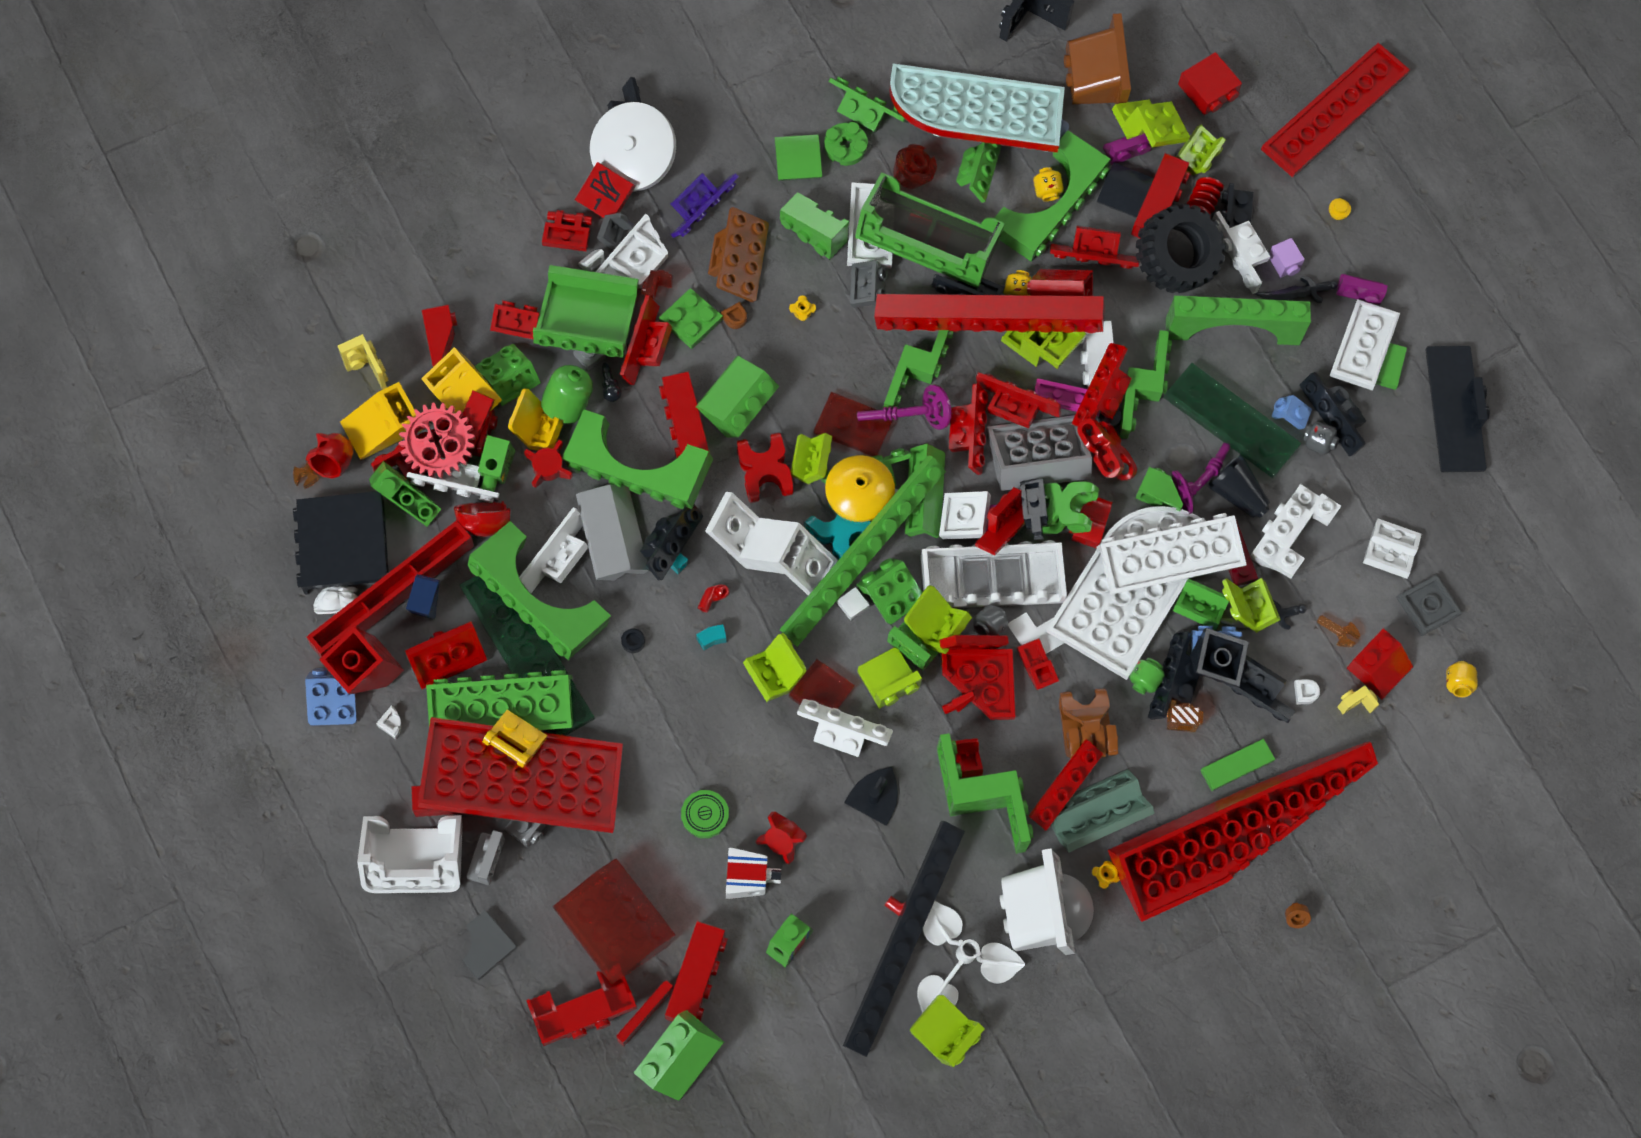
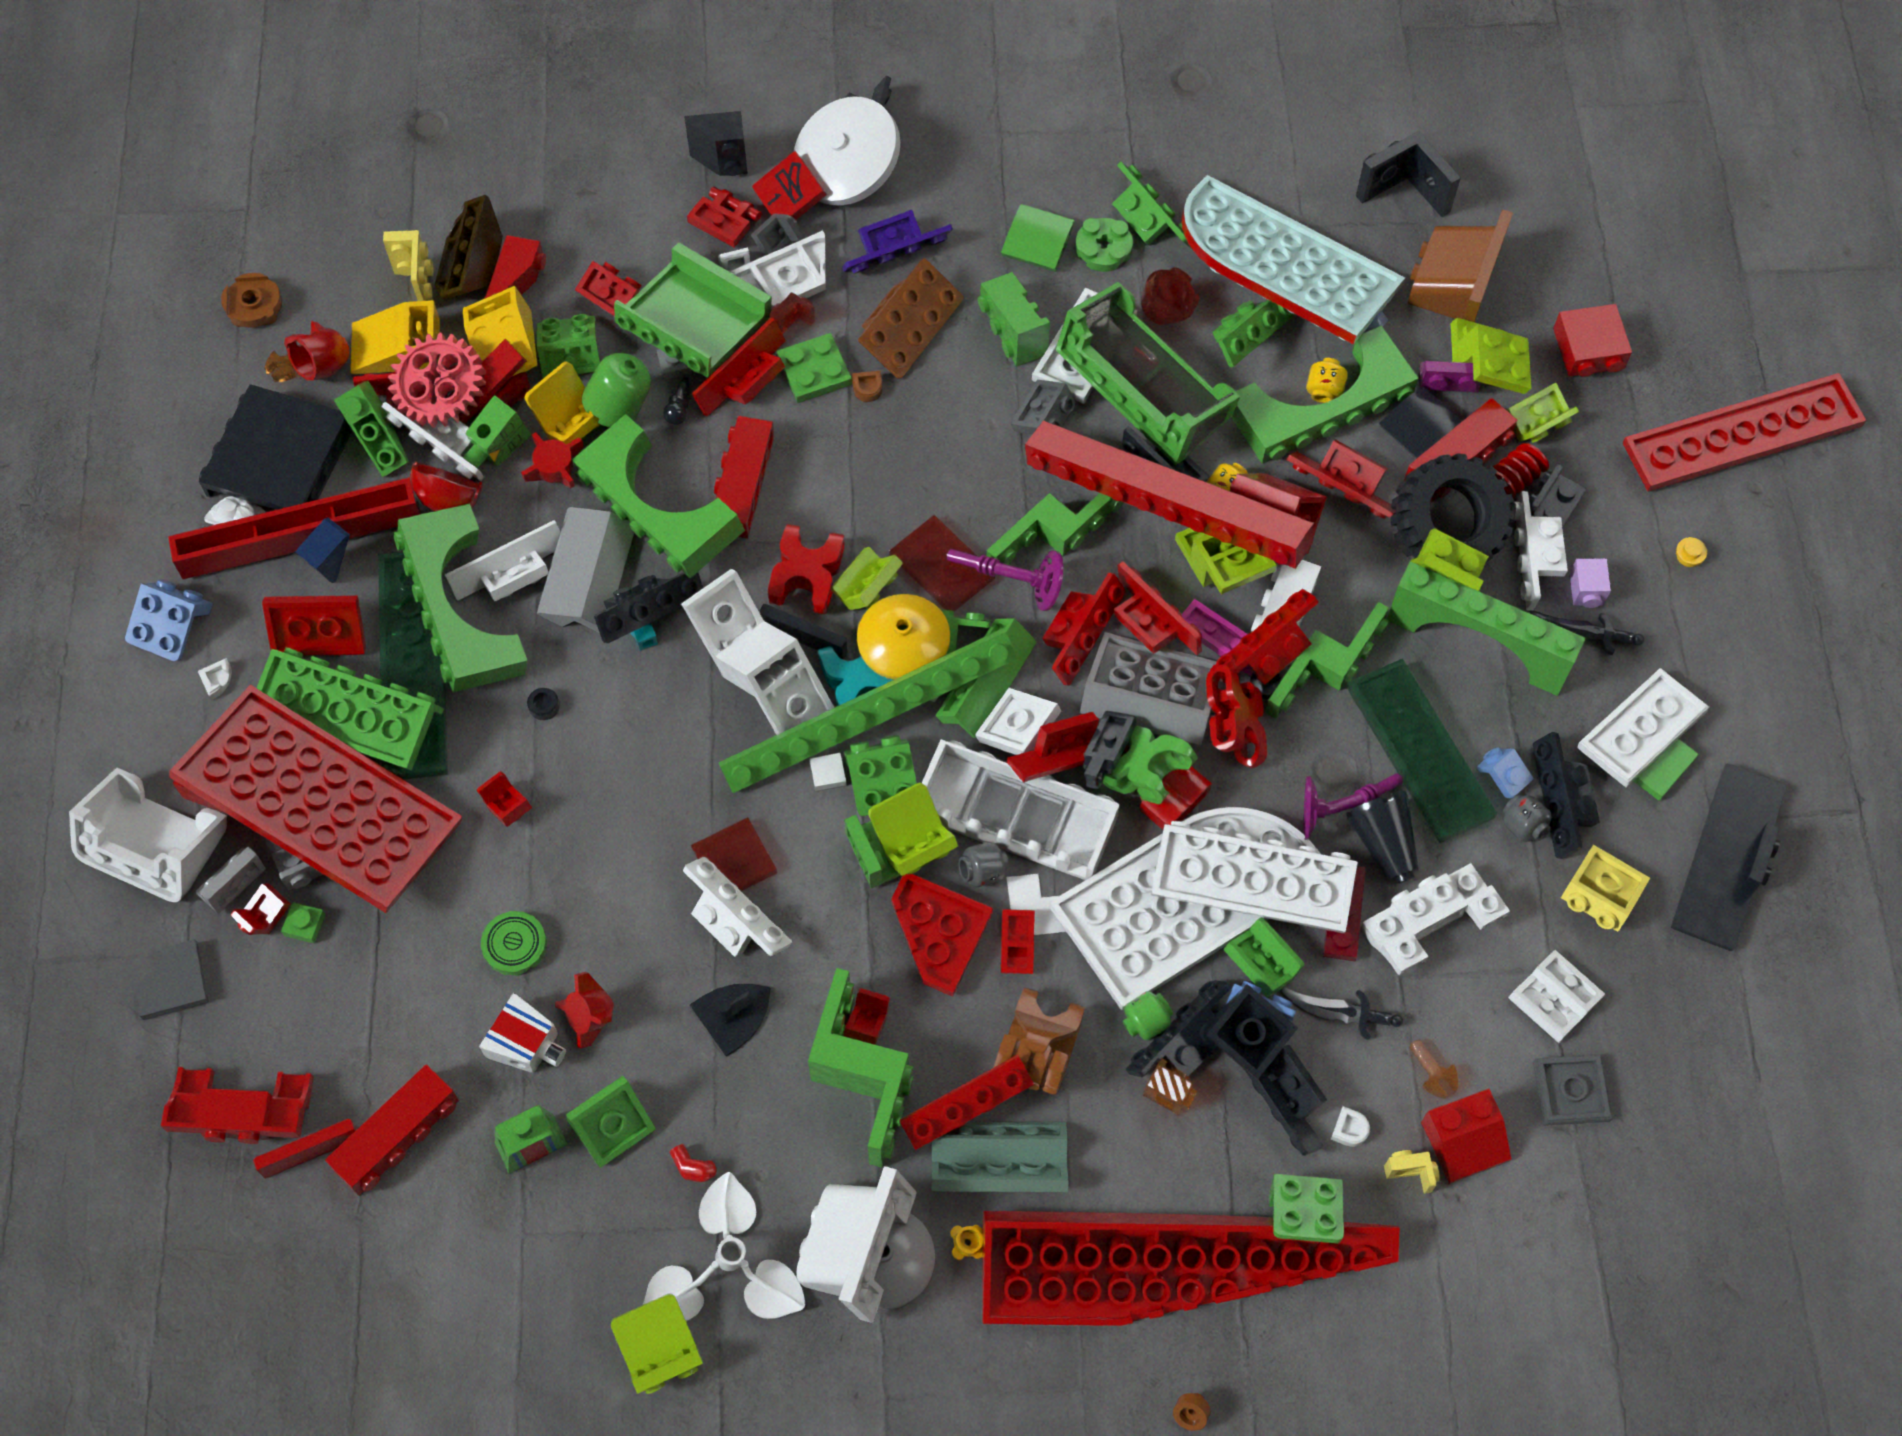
camera: 30 degrees right, 5 degrees down
red slope [319,626,404,694] -> none
yellow plate [482,710,547,768] -> none
clear red slope [553,858,676,985] -> none
bright green slope [634,1010,724,1101] -> none
bright green slope [696,356,779,438] -> none
teal piece [696,624,726,651] -> none
red arm [697,584,729,612] -> none
lime bracket [743,633,806,702] -> none
yellow plate [789,295,816,321] -> none
black plate [843,821,965,1057] -> none
lime bracket [857,648,922,709] -> none
red tile [940,635,1009,649] -> none
red bar [942,691,975,714] -> none
bright green slope [1136,467,1183,511] -> none
bright green tile [1200,739,1275,791] -> none
lime bracket [1222,578,1281,633] -> none
magenta bracket [1336,274,1388,305] -> none
yellow head [1446,661,1478,697] -> none
none -> dark orange plate [221,273,282,328]
none -> red bracket [231,883,291,935]
none -> bright green plate [281,902,326,944]
none -> dark brown wedge [434,194,503,300]
none -> red bracket [477,771,532,827]
none -> bright green bracket [566,1076,656,1168]
none -> black slope [684,111,748,176]
none -> black tile [759,604,848,660]
none -> bright green bracket [1269,1174,1344,1243]
none -> lime bracket [1405,528,1489,591]
none -> light yellow plate [1561,844,1650,932]

